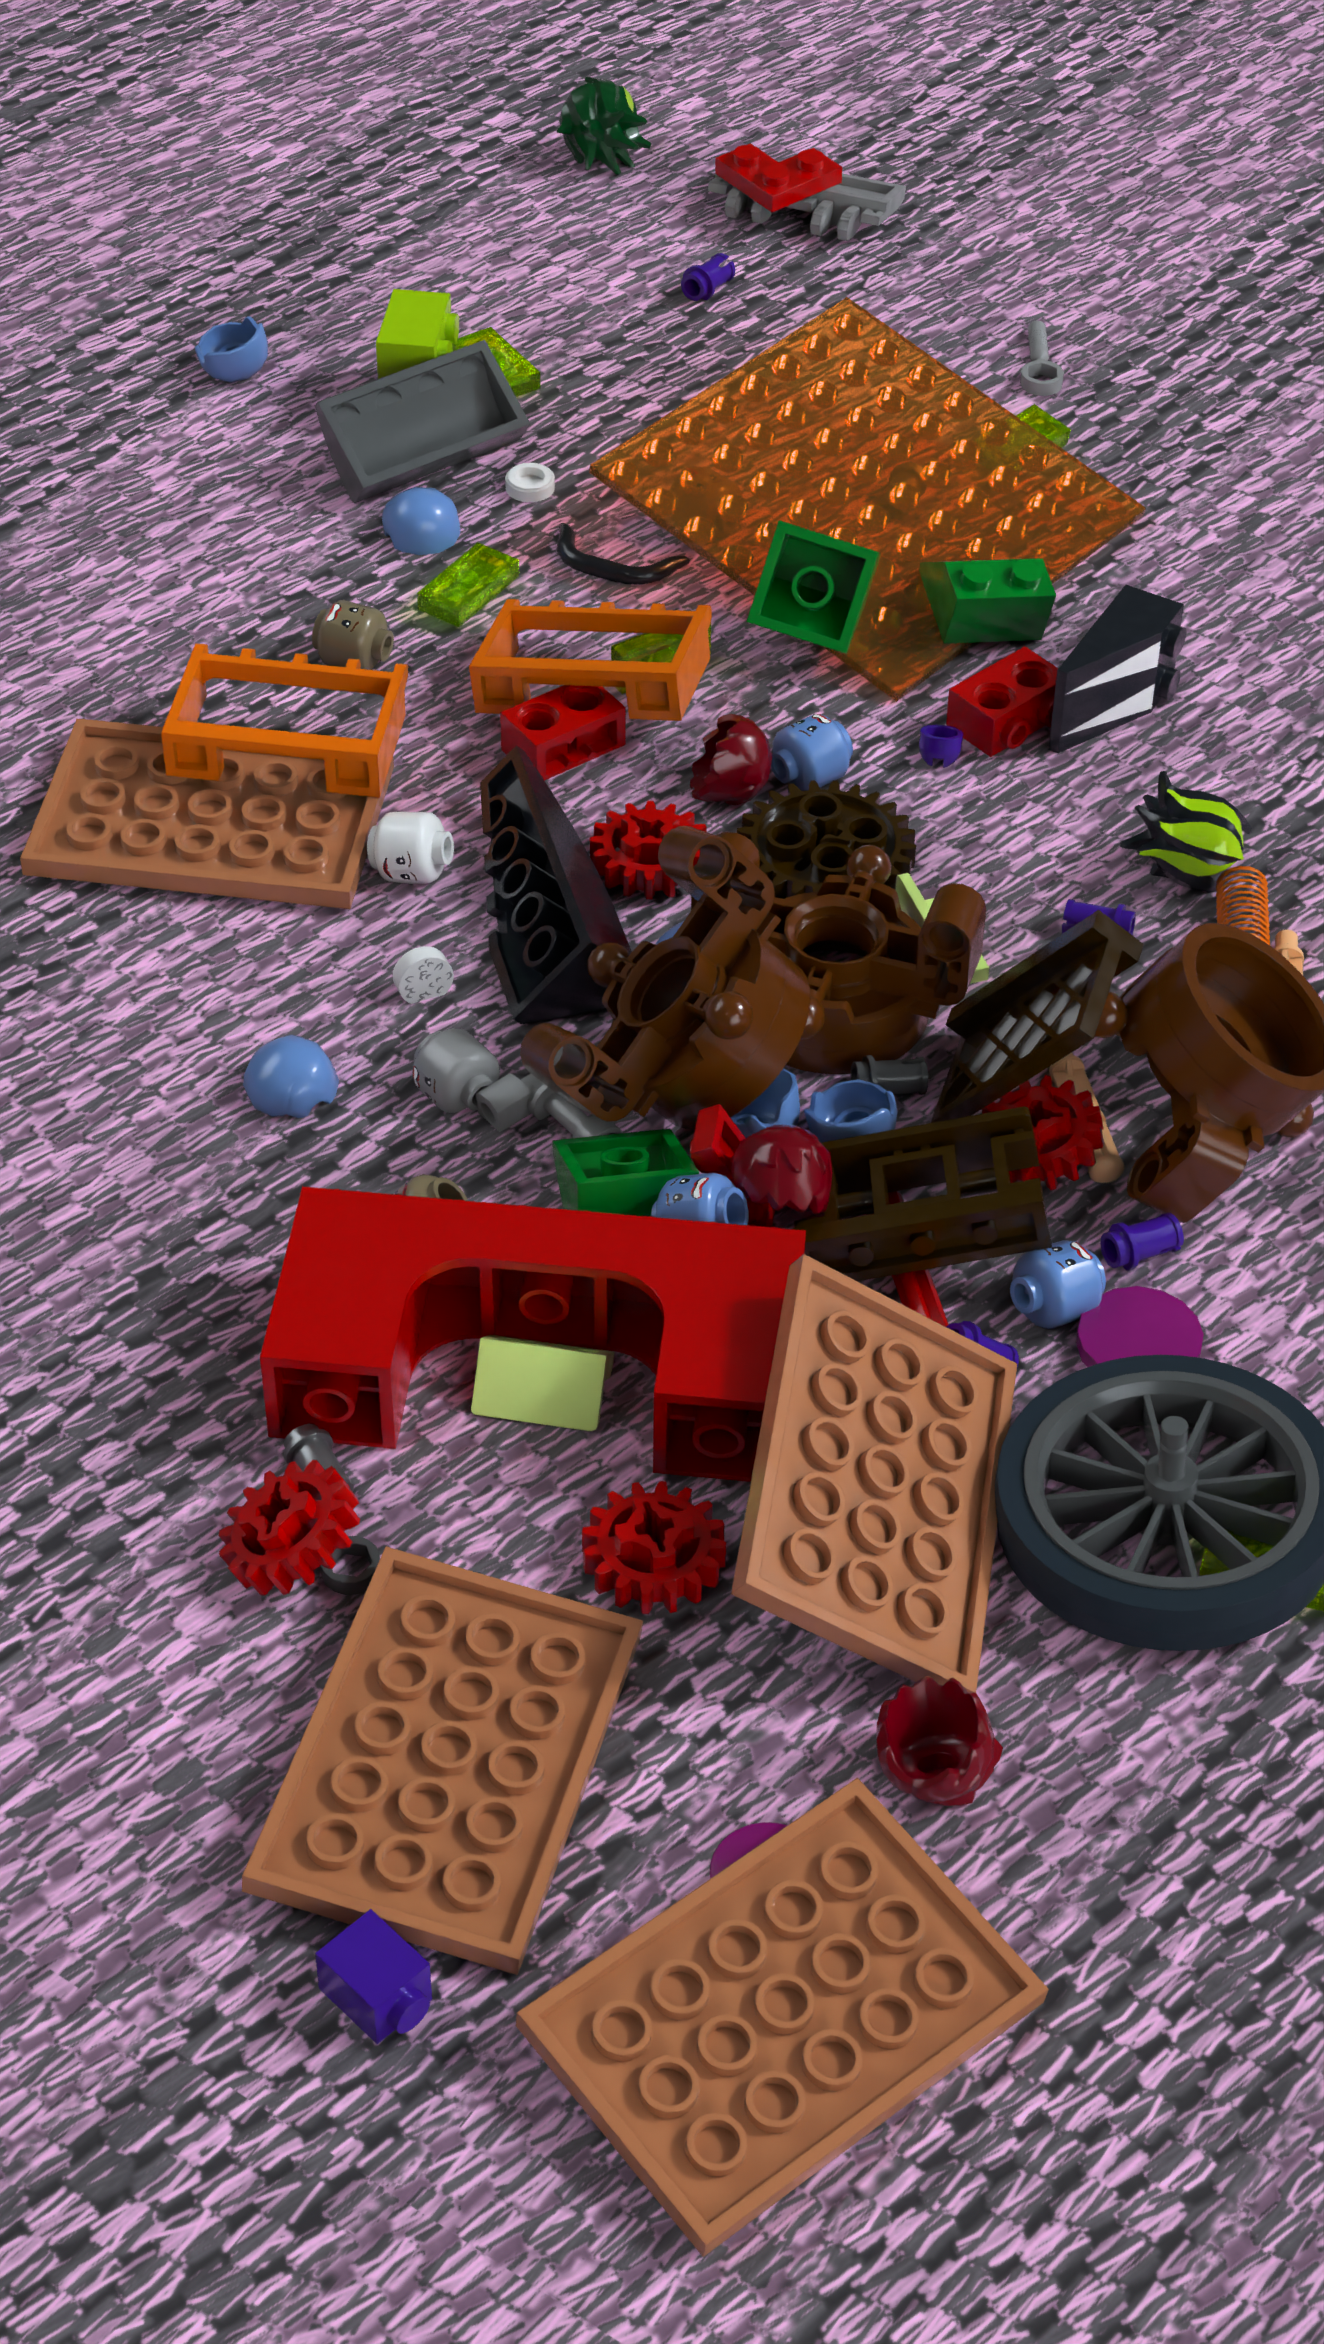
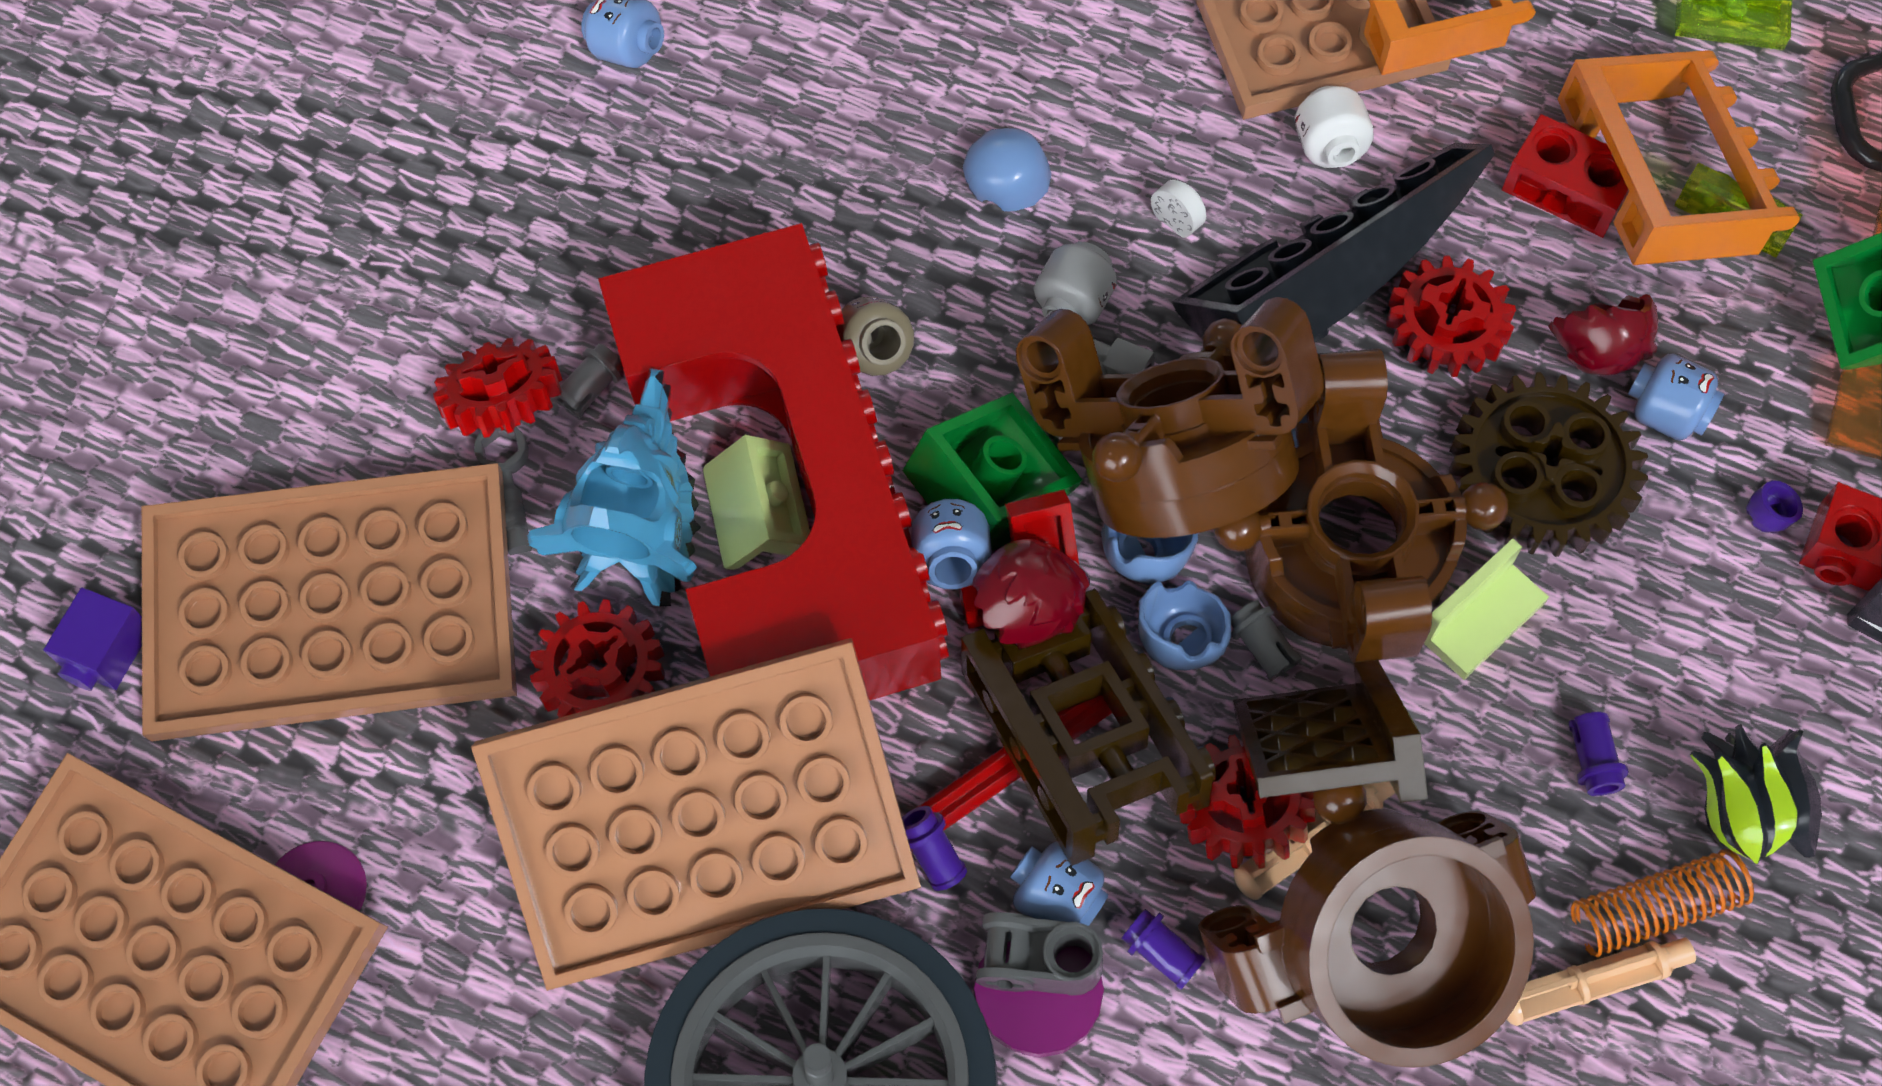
camera: 70 degrees right, 20 degrees up
dark red hair [876,1676,1003,1806] -> none
none -> dark azure piece [527,368,701,606]
none -> dark grey piece [975,912,1103,996]

